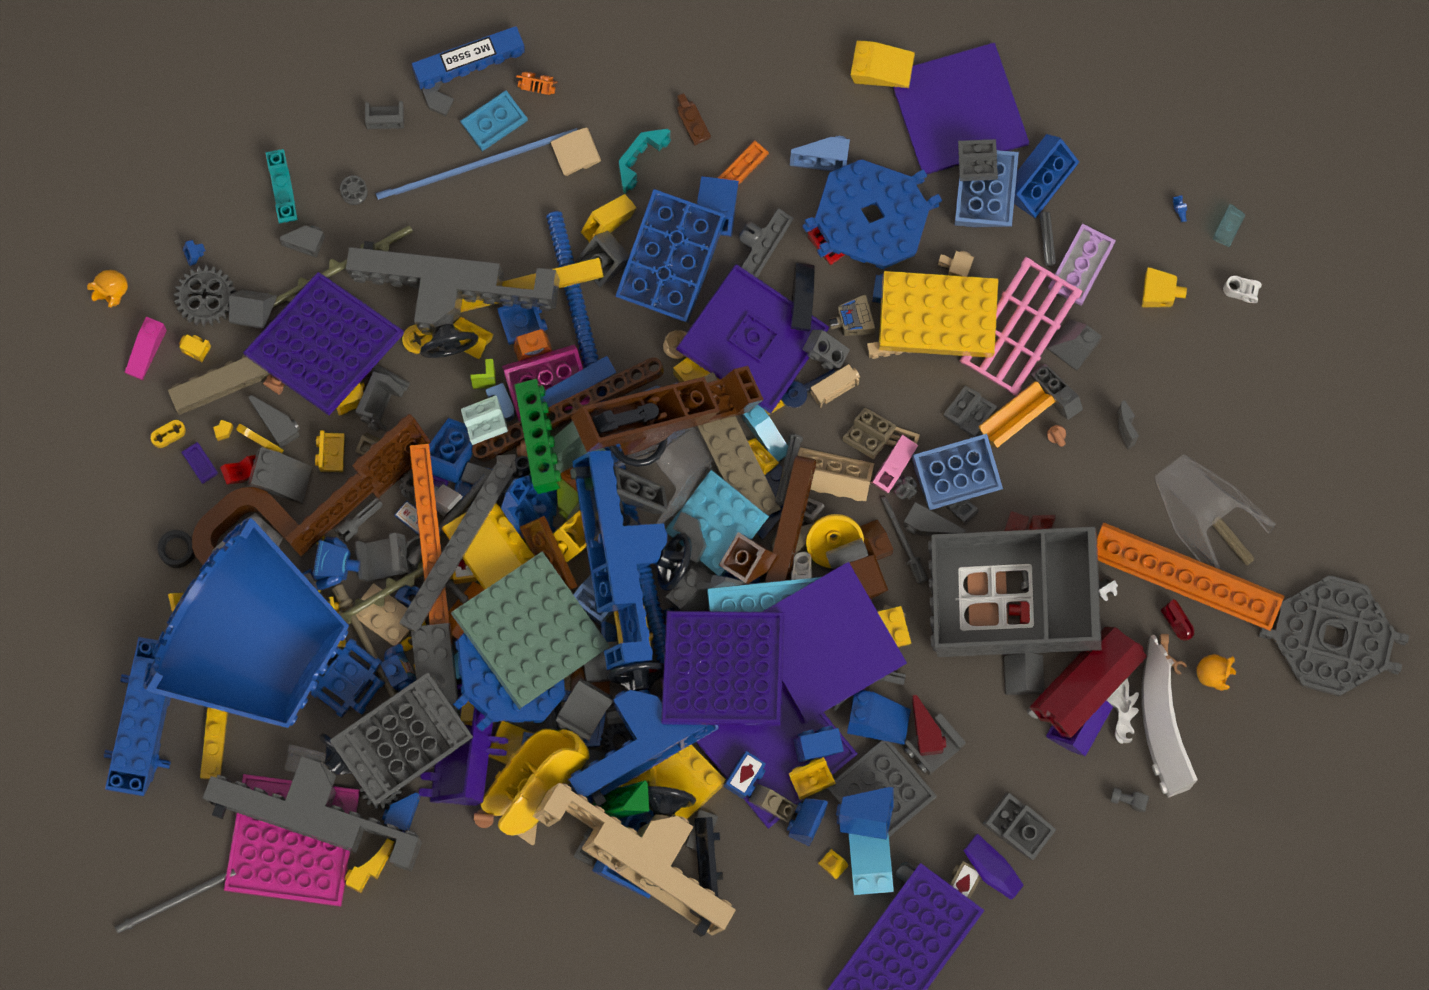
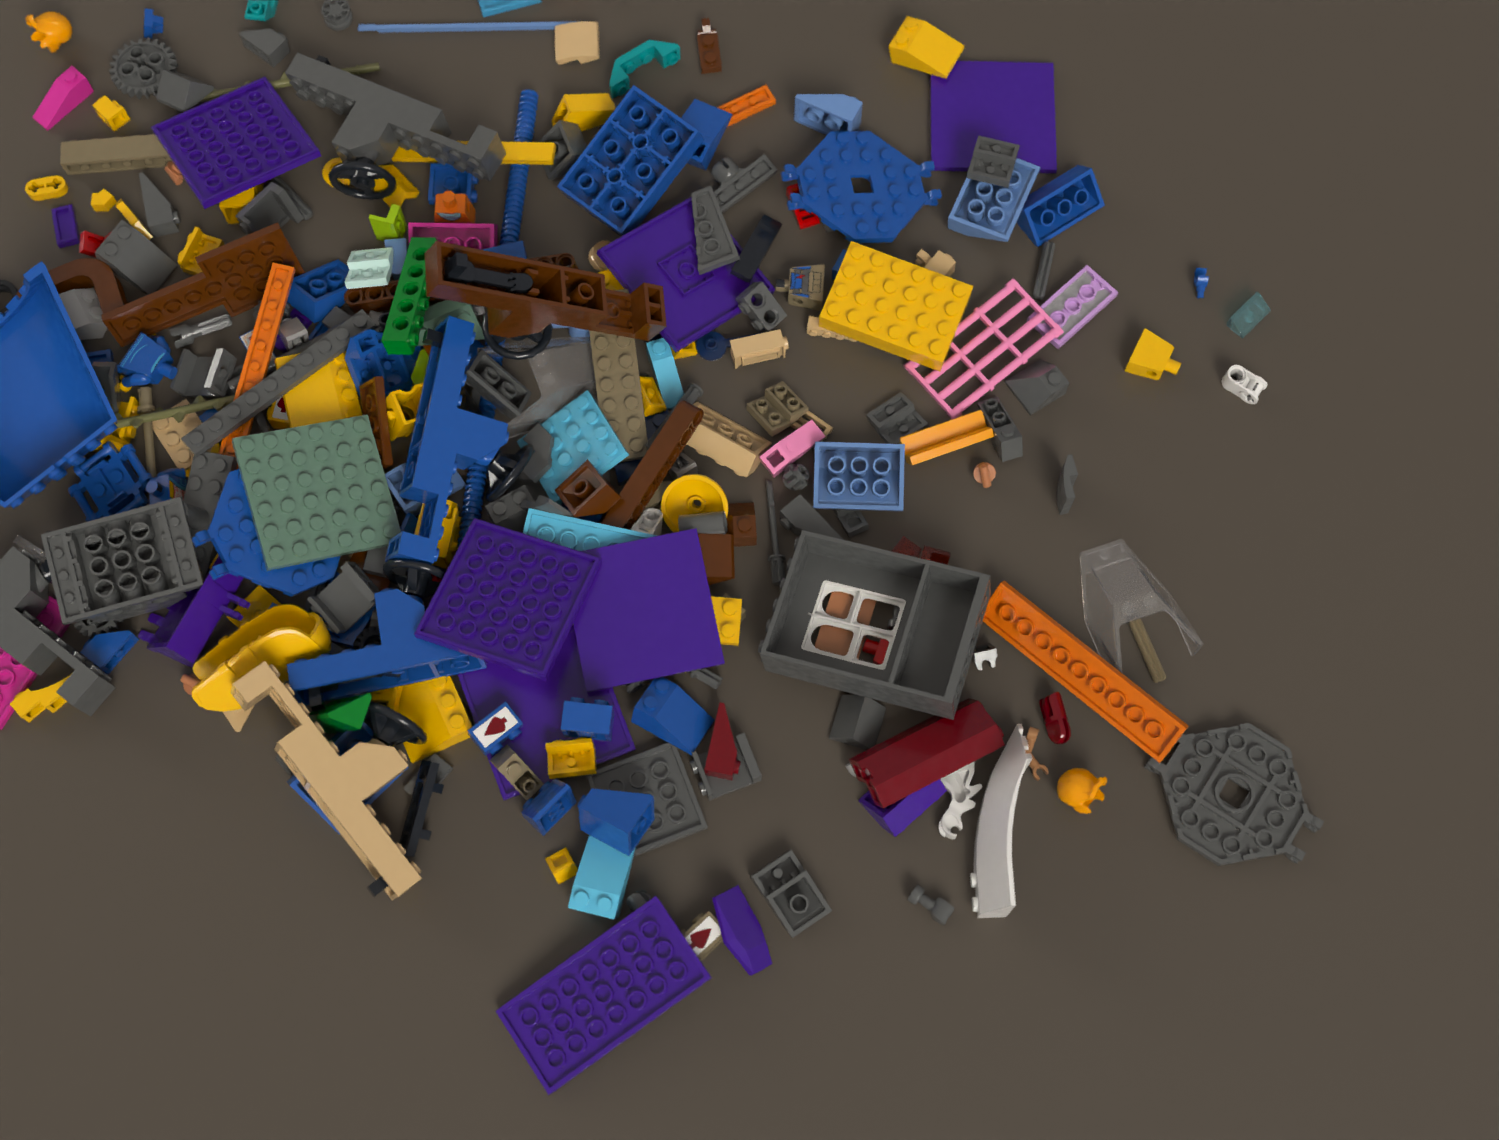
camera: 20 degrees right, 5 degrees down
none -> dark grey wing [691,186,740,275]

